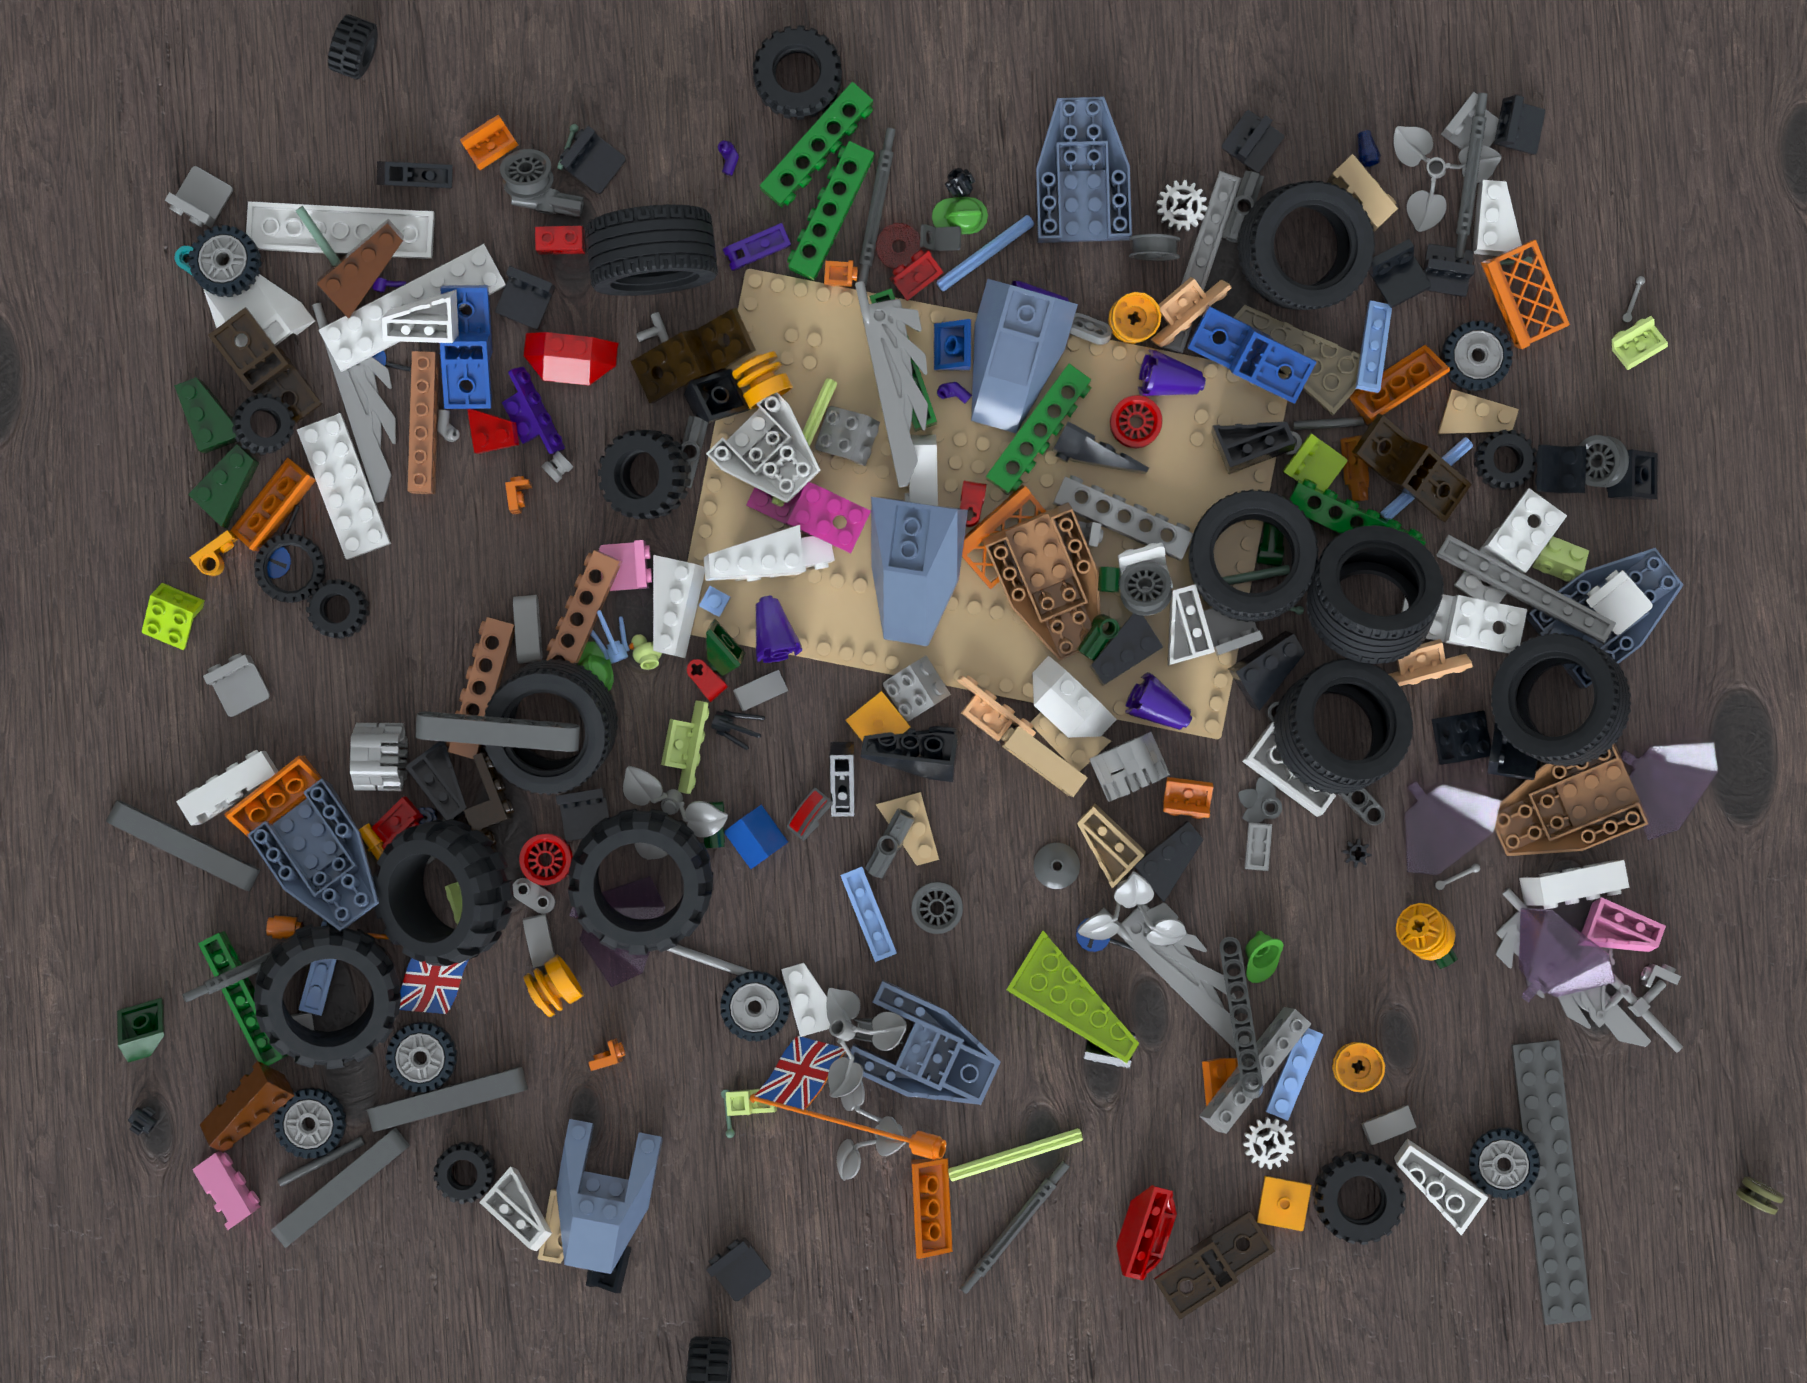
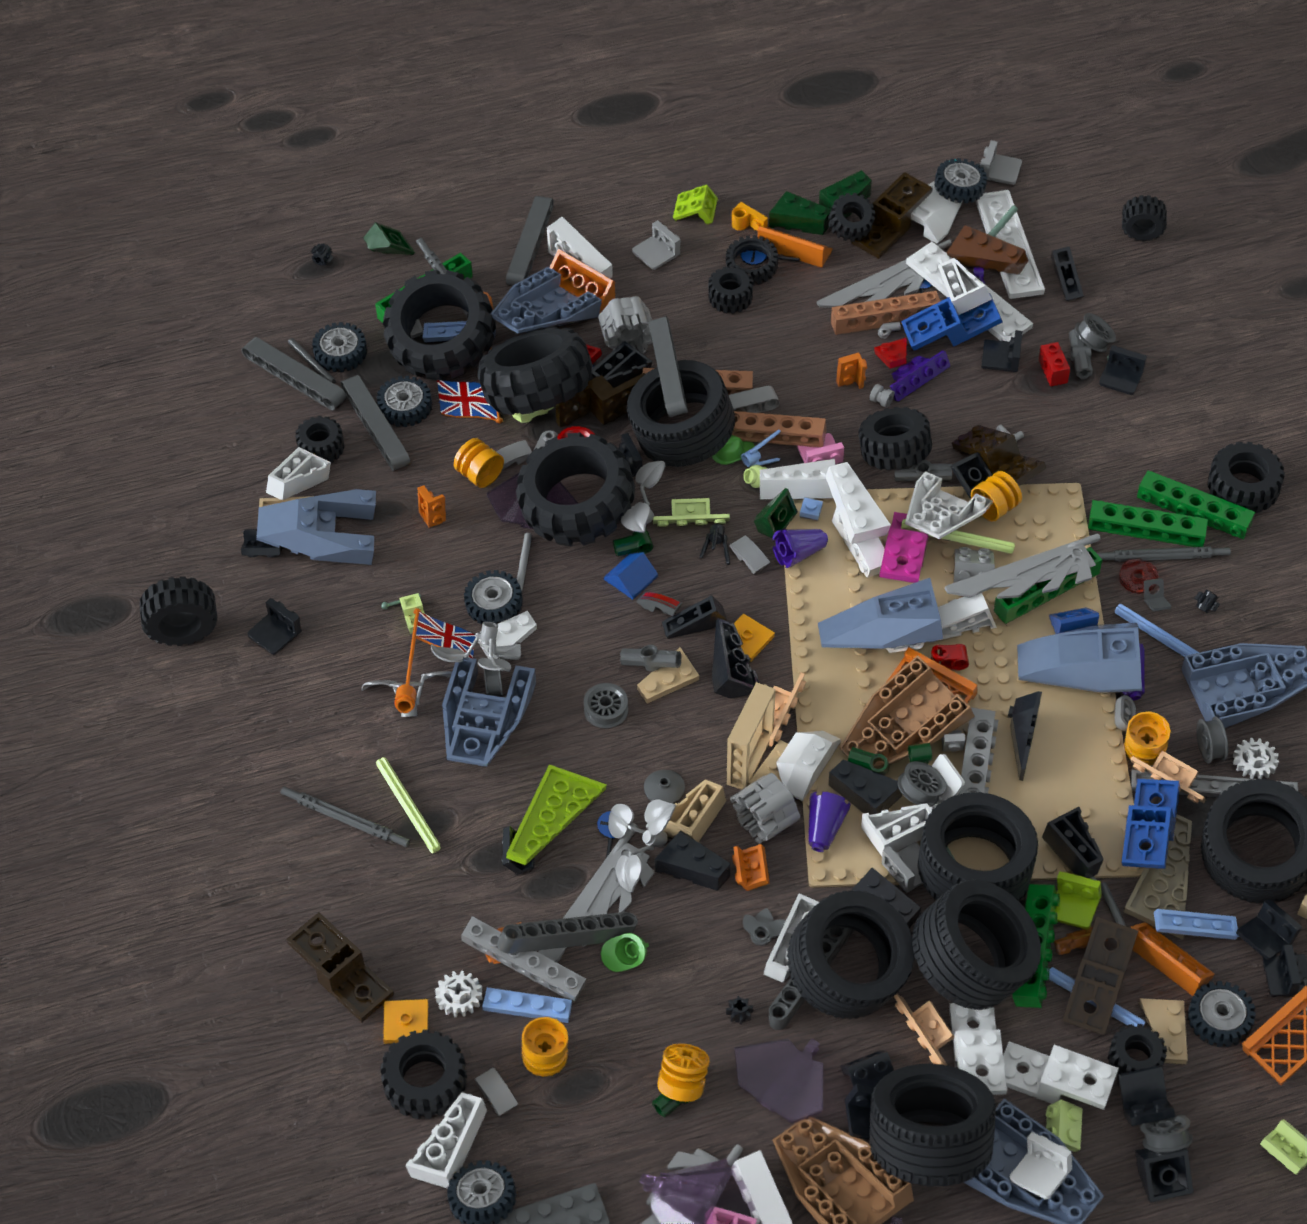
camera: 75 degrees right, 35 degrees down
bright pink wedge [192,1151,261,1230] -> none
reddish brown wedge [200,1061,295,1152] -> none
white plate [297,413,391,560] -> none
orange bracket [460,115,519,170] -> none
red wedge [524,332,619,386] -> none
black tyre [585,204,718,296] -> none
red piece [687,659,728,702] -> none
dark purple arm [718,140,739,176] -> none
dark purple plate [723,223,791,271] -> none
orange bracket [824,260,858,287] -> none
light blue plate [840,867,897,962] -> none
light grey bracket [883,656,951,721] -> none
red bracket [889,249,944,301] -> none
orange slope [912,1158,953,1259] -> none
bright green piece [932,197,988,234] -> none
dark purple arm [937,382,972,404] -> none
green brick [985,363,1092,495] -> none
red wheel [1110,395,1163,448] -> none
red wedge [1116,1185,1177,1280] -> none
dark purple cone [1138,349,1206,396] -> none
light grey plate [1244,822,1272,871] -> none
light grey hinge [1435,863,1480,890] -> none
light grey tile [1437,535,1616,644] -> none

